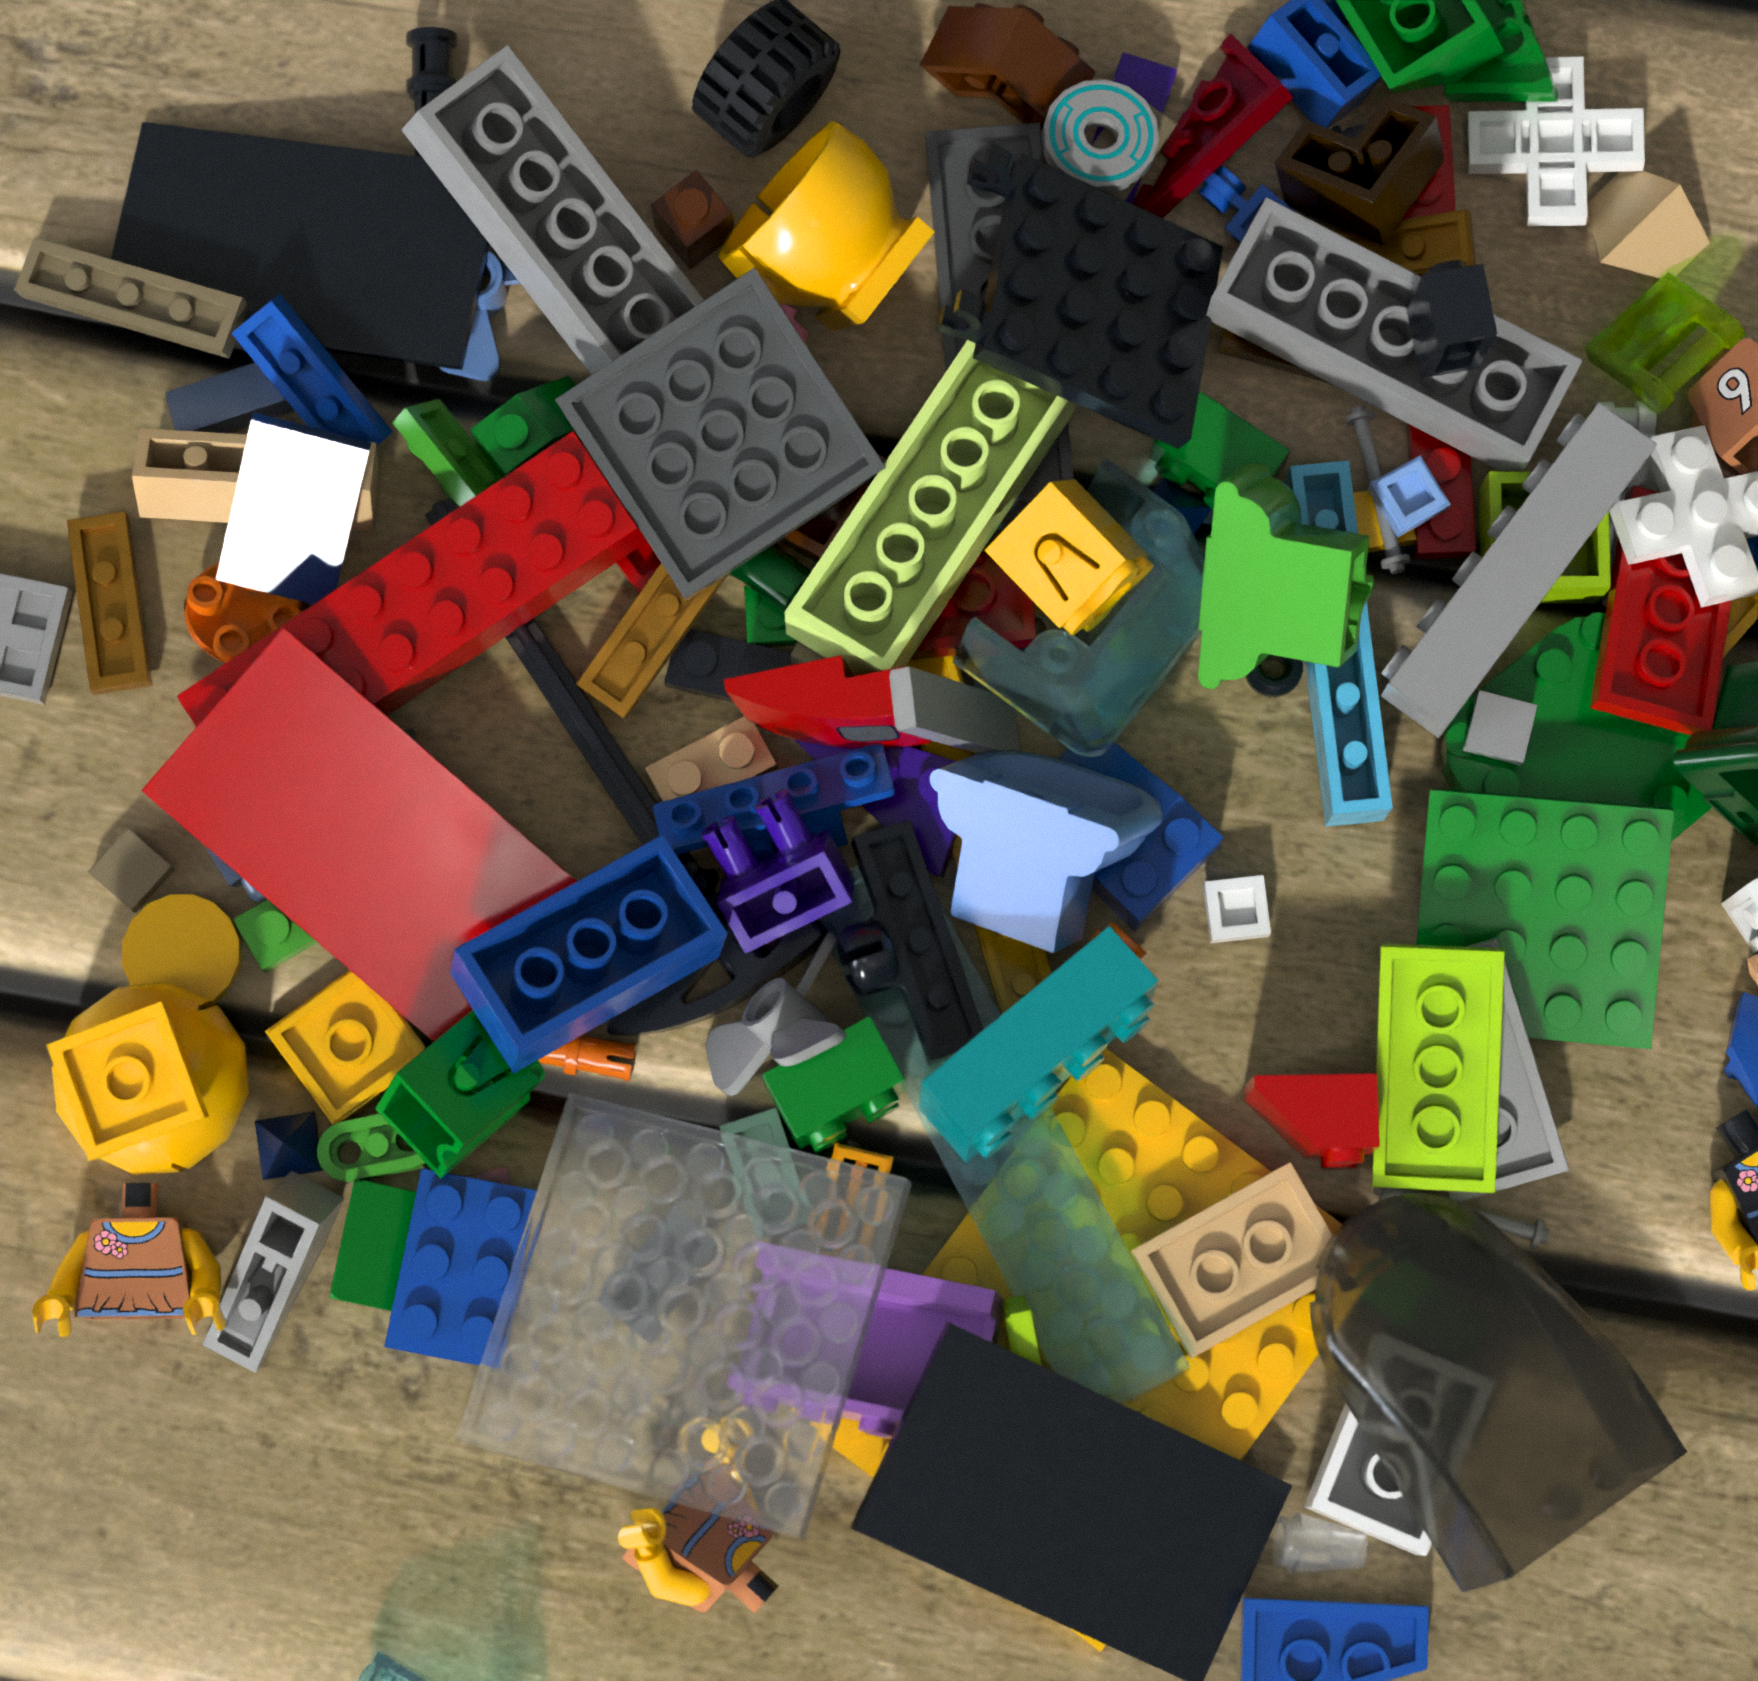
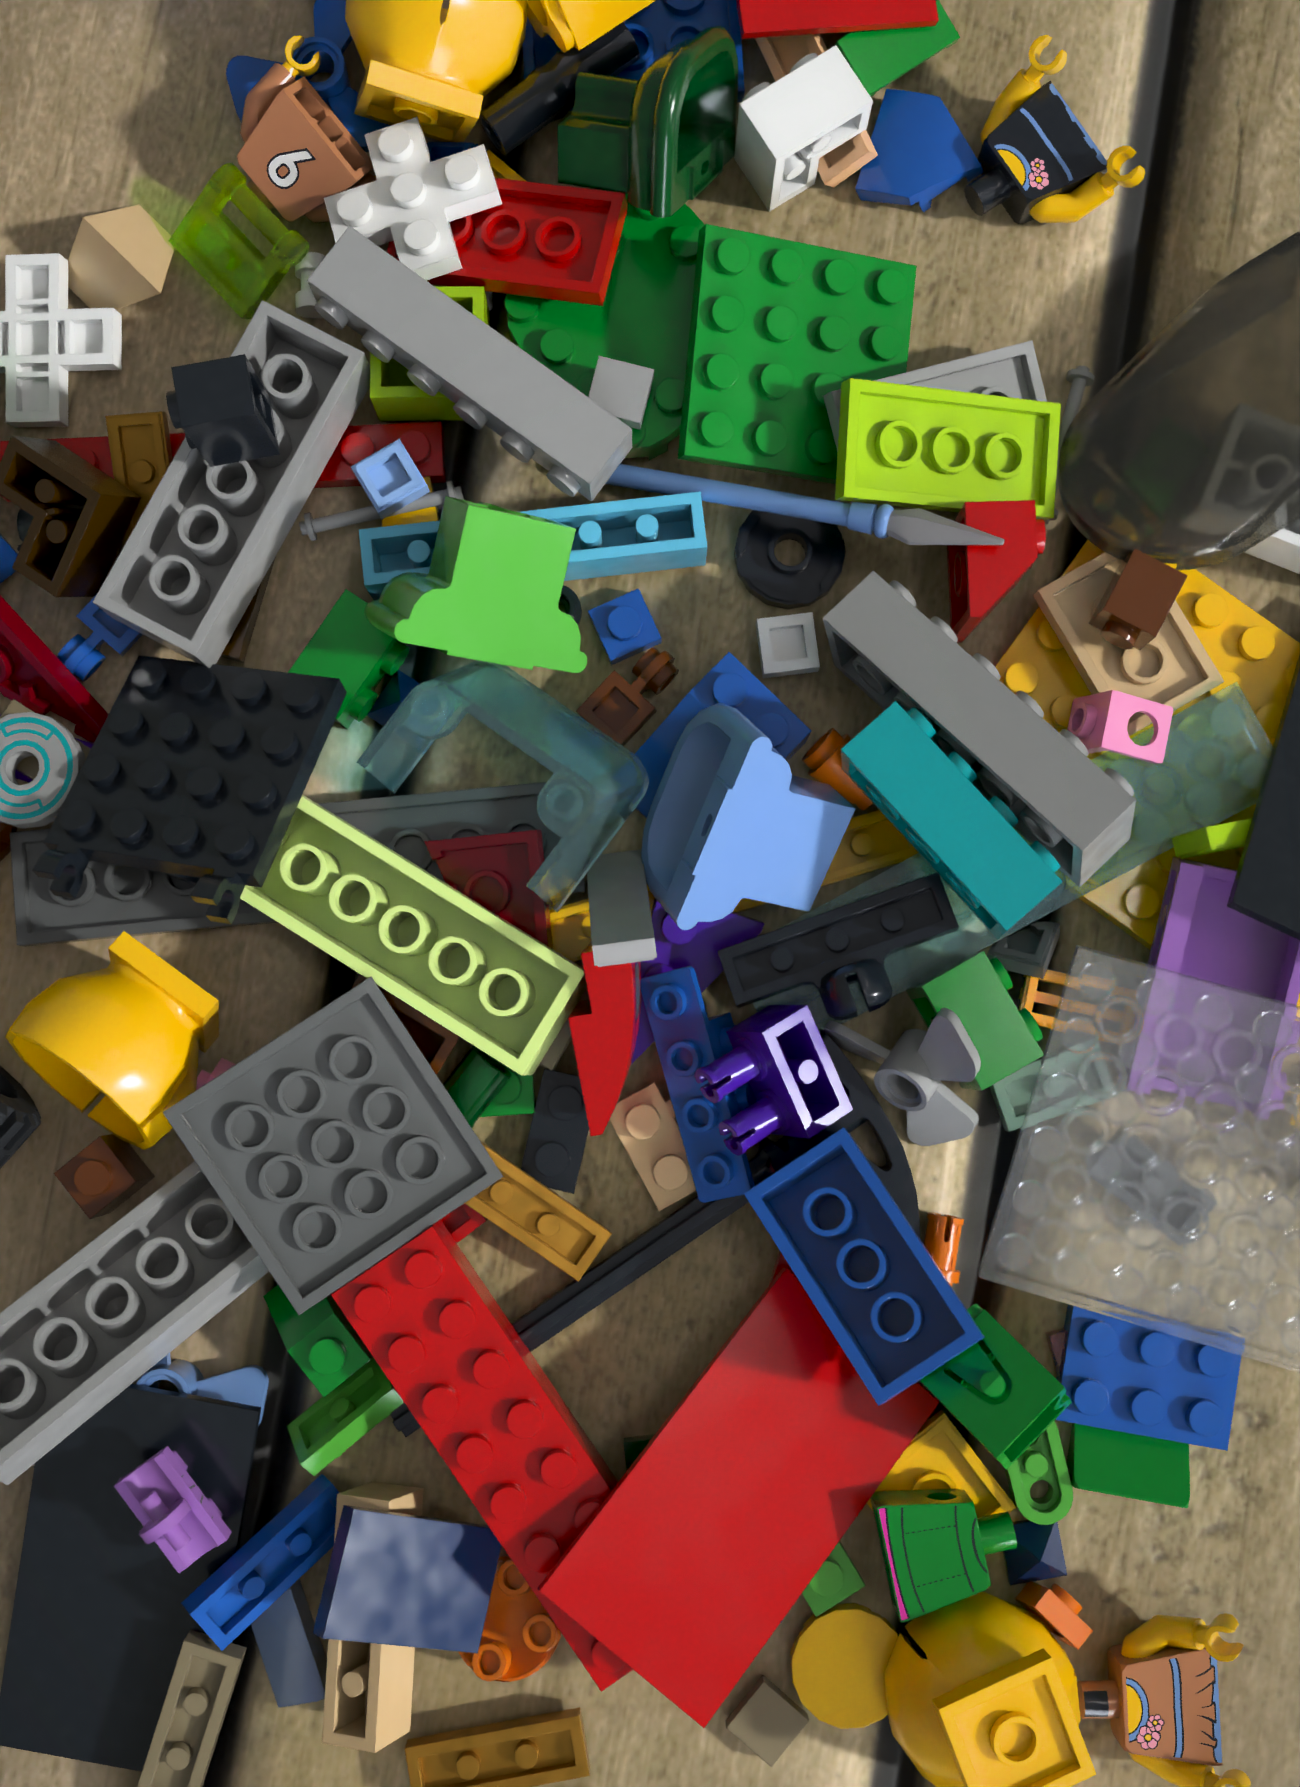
camera: 90 degrees left, 5 degrees up
light grey slope [203,1171,345,1373] -> none
yellow piece [984,479,1154,636] -> none
none -> medium lavender hips [114,1446,232,1573]
none -> reddish brown plate [576,647,679,752]
none -> blue plate [588,588,662,666]
none -> medium blue piece [605,464,1005,545]
none -> black tile [734,510,846,609]
none -> light grey brick [823,571,1136,887]
none -> green torso [870,1489,1017,1622]
none -> dark grey tile [987,921,1060,979]
none -> orange plate [1015,1582,1093,1650]
none -> bright pink bracket [1067,690,1173,764]
none -> reddish brown brick [1089,548,1188,650]

